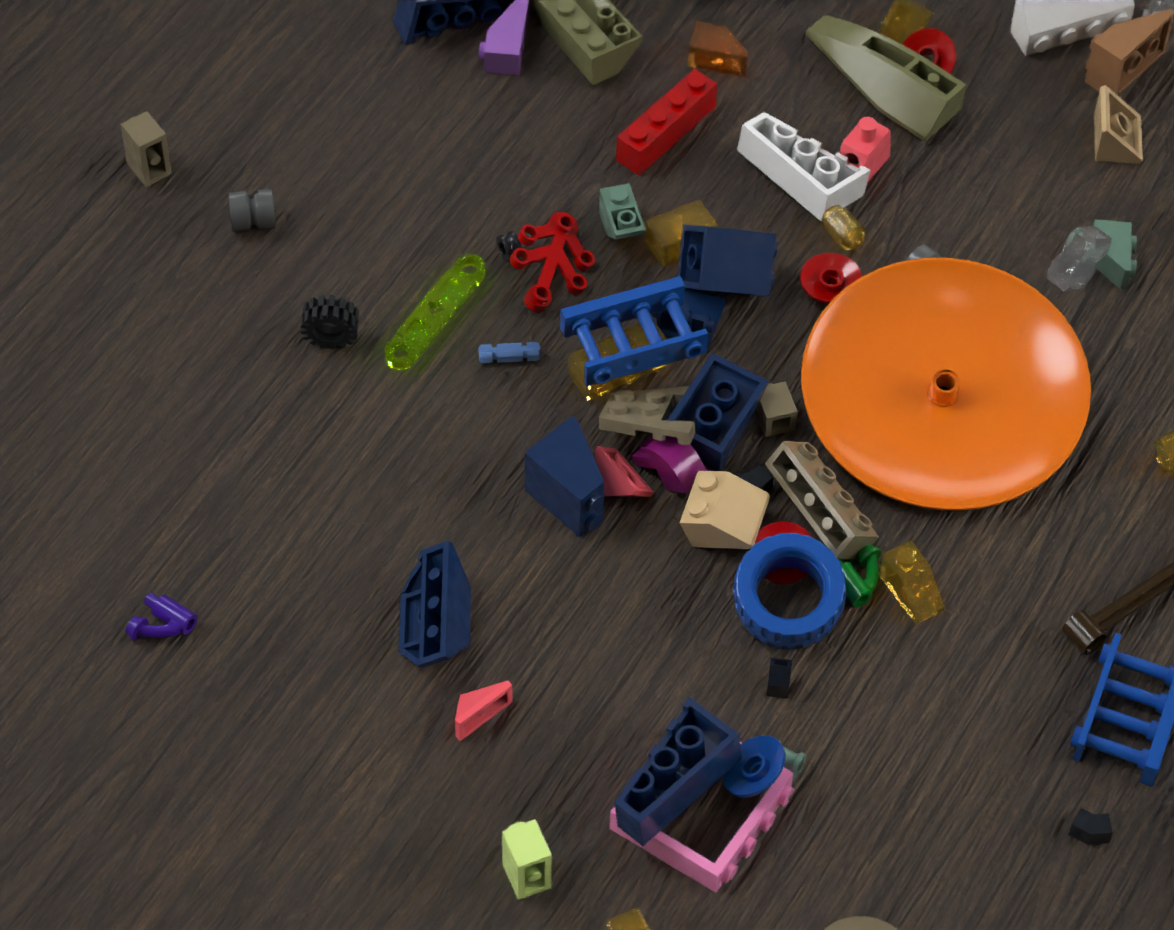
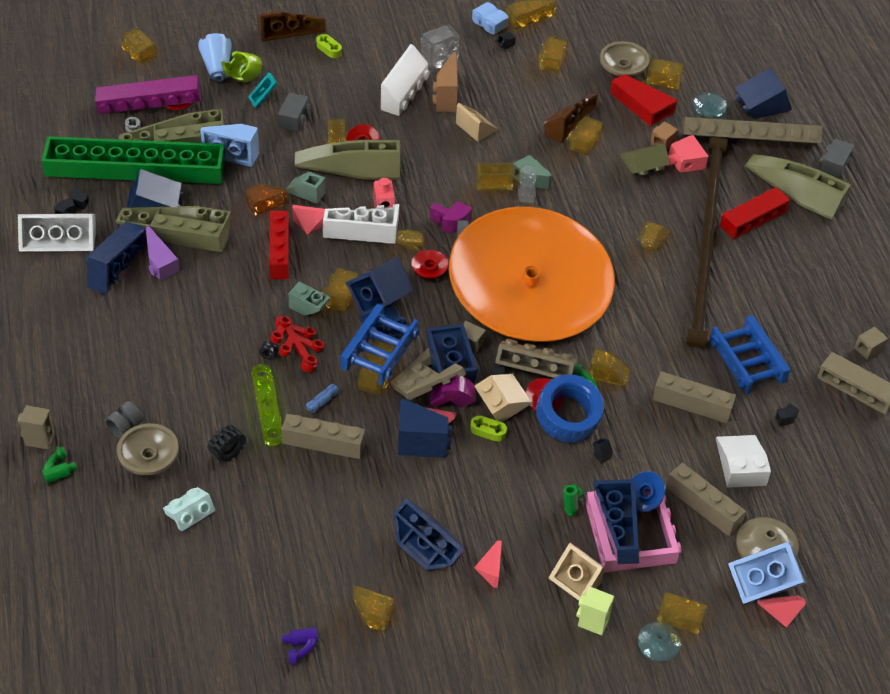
camera: 45 degrees left, 5 degrees down
none -> green plant [42,446,77,484]
none -> dark tan dish [117,423,179,475]
none -> light aqua bracket [163,487,215,531]
none -> dark tan brick [282,414,365,459]
none -> sand green slope [286,172,326,204]
none -> coral slope [292,205,325,235]
none -> clear yellow slope [353,585,394,631]
none -> magenta brick [430,201,472,233]
none -> lime beam [470,416,507,442]
none -> clear yellow brick [476,163,513,190]
none -> tan slope [549,543,604,600]
none -> green plant [563,484,583,517]
none -> dark tan brick [652,371,736,423]
none -> dark tan brick [666,463,746,537]
none -> white slope [716,435,771,488]

